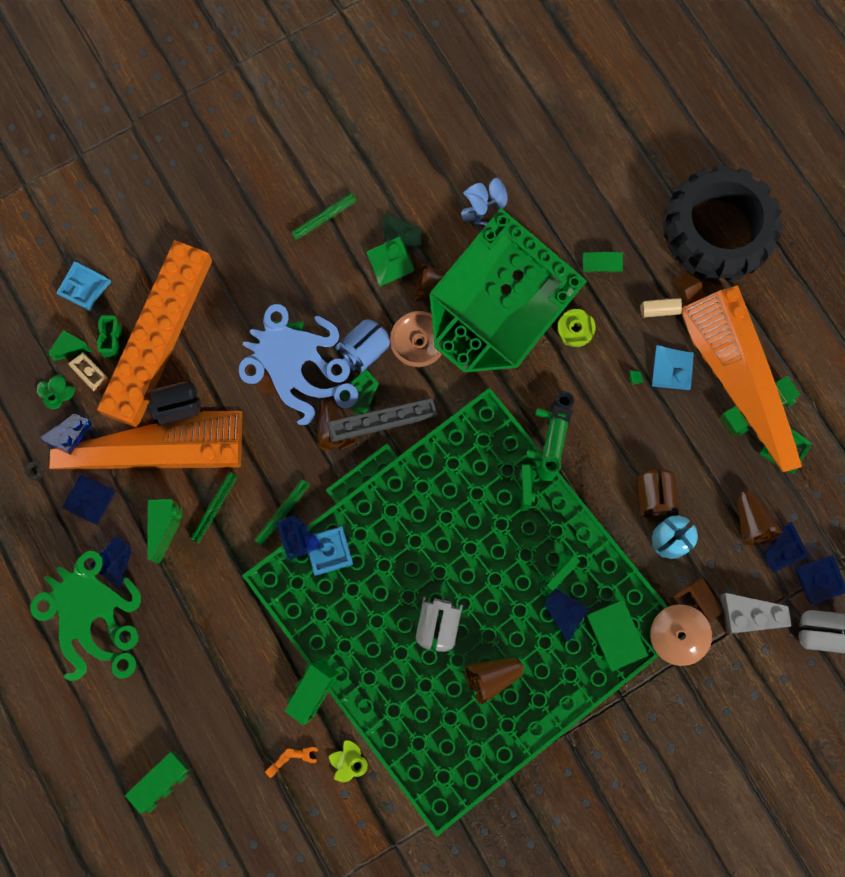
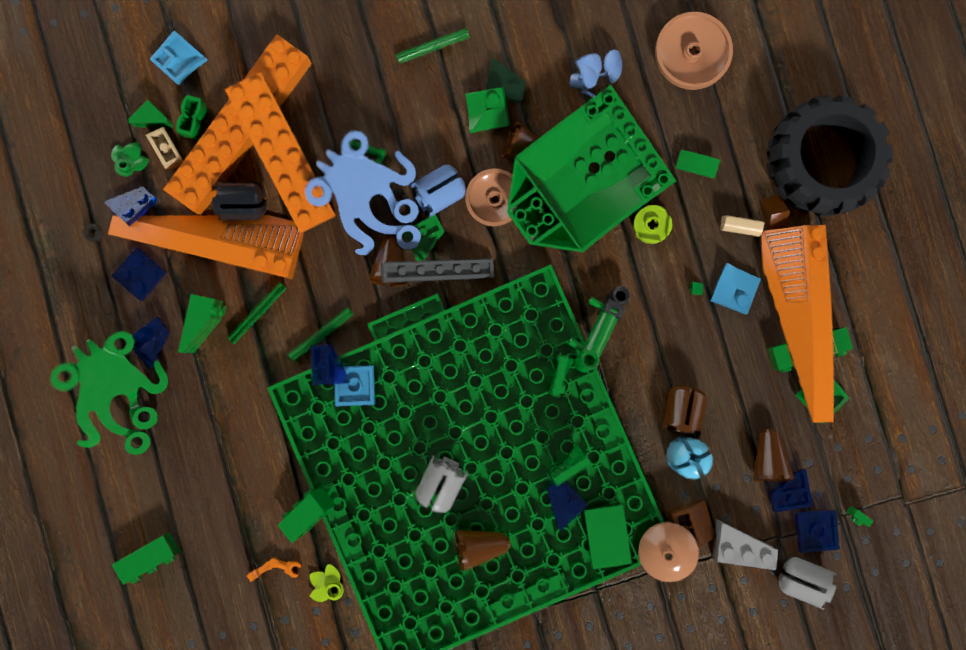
camera: 15 degrees right, 10 degrees up
none -> orange brick [225,72,336,234]
none -> nougat dish [655,12,733,90]

